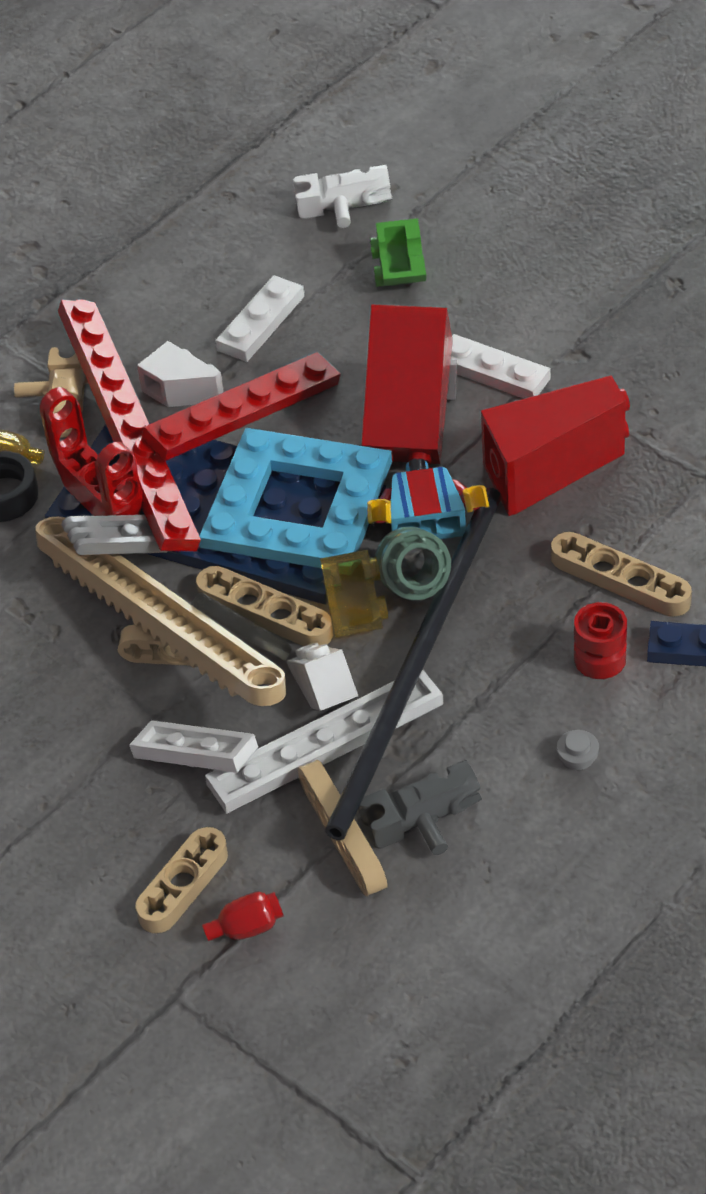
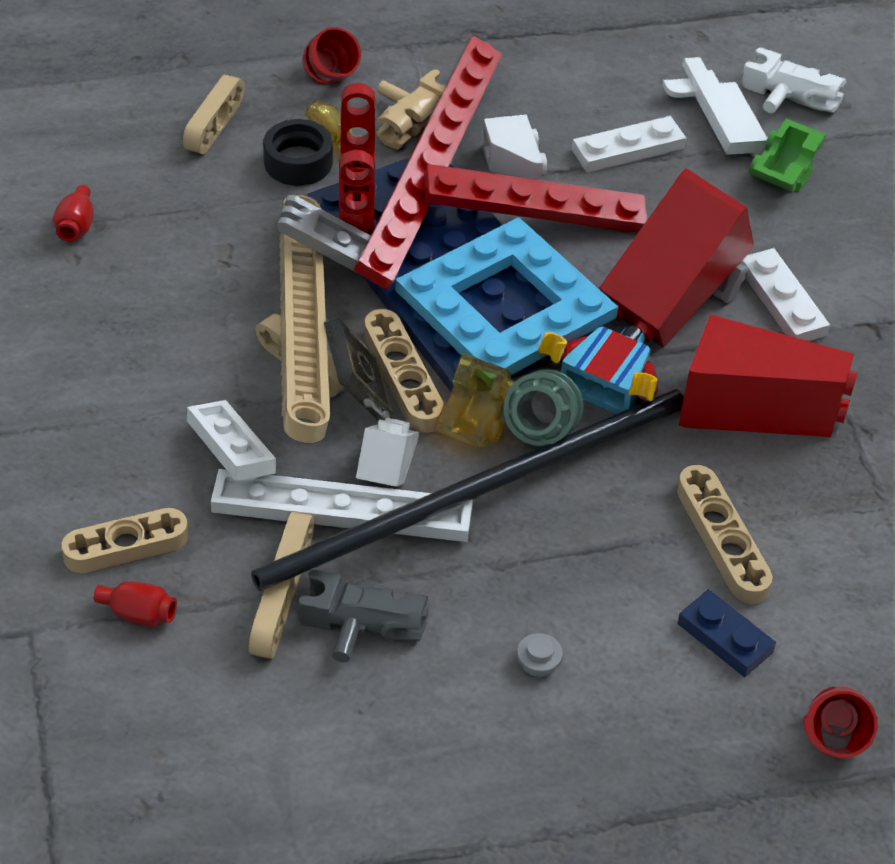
camera: 30 degrees right, 0 degrees up
red wheel [574,602,627,680] -> none
none -> white piece [662,57,768,157]

